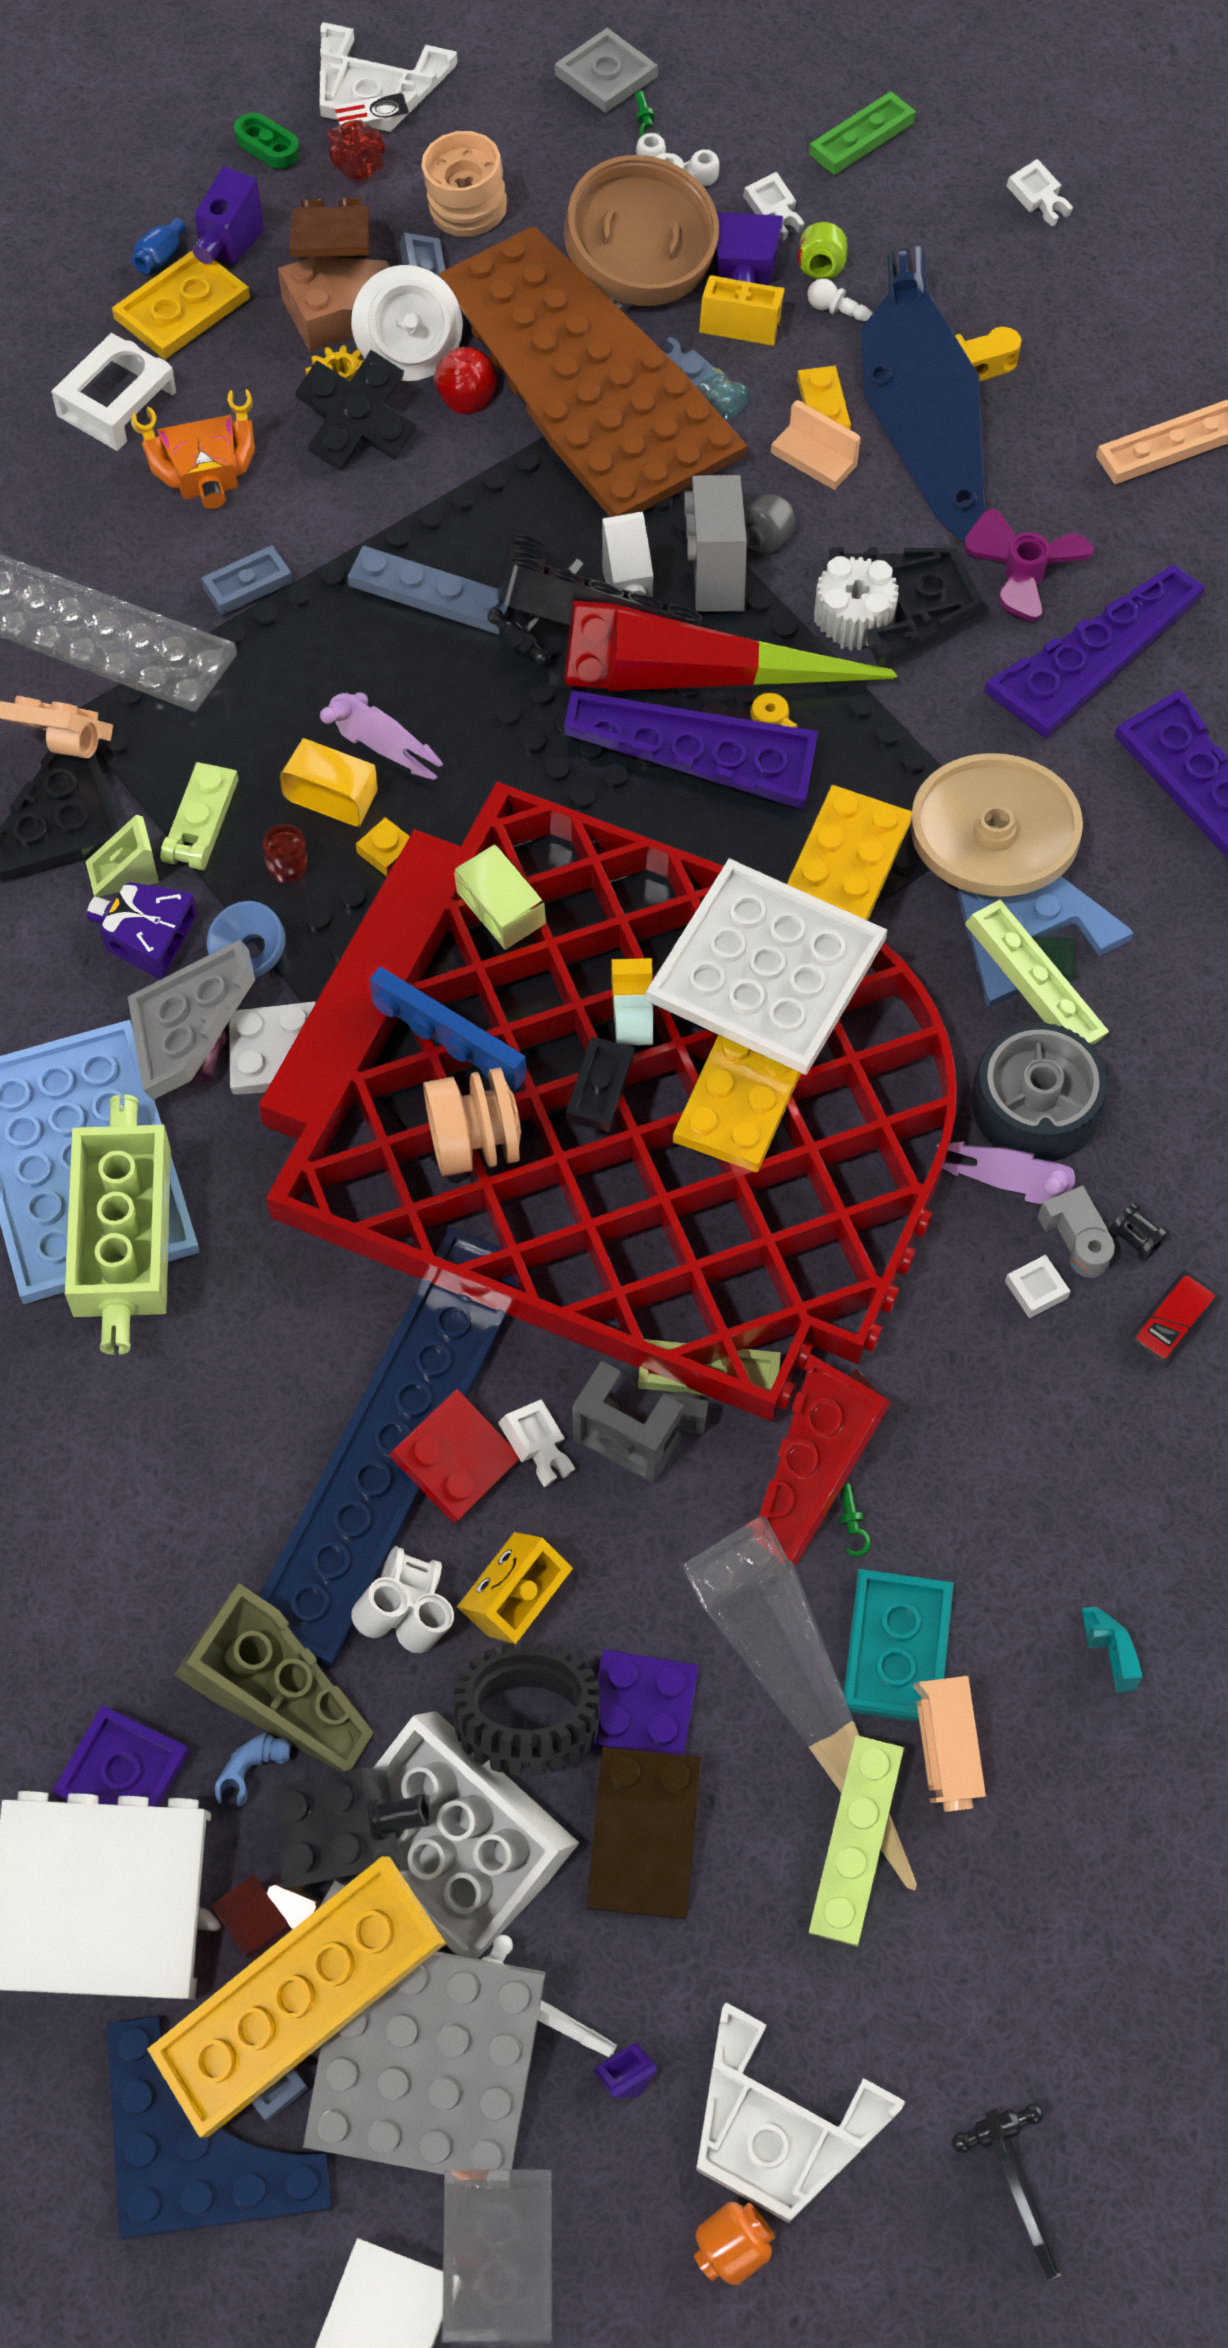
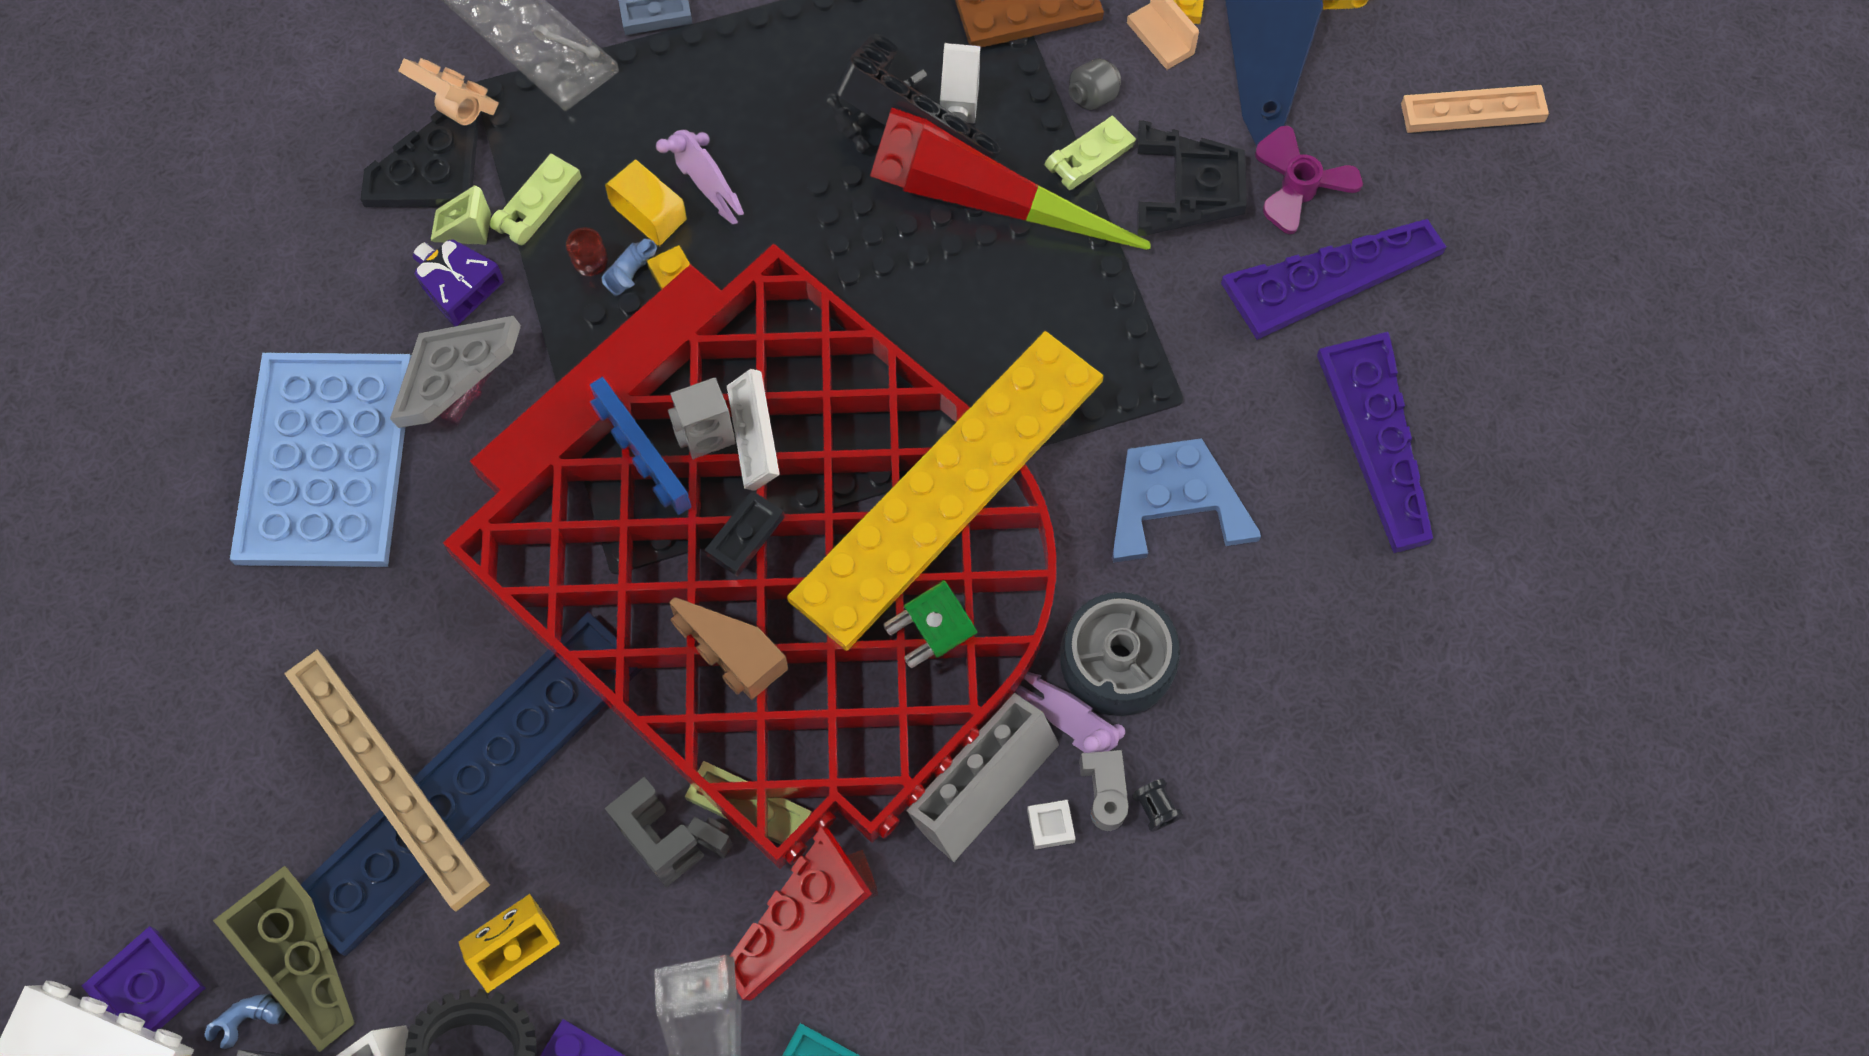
camera: 20 degrees right, 5 degrees up
yellowish green brick [65,1094,171,1355] -> none
medium blue piece [207,901,285,978] -> none
white plate [229,1002,316,1094] -> none
sand blue plate [348,546,512,635] -> none
white piece [352,1546,454,1654] -> none
red plate [388,1389,519,1523] -> none
light nougat wheel [423,1067,521,1177] -> none
yellowish green piece [454,845,546,950] -> none
white plate [498,1399,575,1488] -> none
dark purple wing [564,691,818,809] -> none
leg [611,958,653,1045] -> none
white plate [646,859,887,1075] -> none
light grey wedge [684,475,747,612] -> none
yellow piece [750,693,798,728] -> none
white brick [814,556,899,651] -> none
green hand [839,1484,871,1557] -> none
tan dish [911,753,1083,897] -> none
yellowish green plate [965,899,1109,1045] -> none
clear green tile [1032,937,1077,981] -> none
slope [1129,1269,1223,1368] -> none
none -> tan plate [284,649,490,912]
none -> light grey hinge [534,25,600,60]
none -> medium blue piece [602,239,657,296]
none -> light grey brick [668,377,736,459]
none -> medium nougat slope [669,597,788,700]
none -> white plate [727,369,780,491]
none -> green piece [884,580,978,668]
none -> light grey brick [907,693,1059,862]
none -> yellowish green plate [1044,116,1136,190]

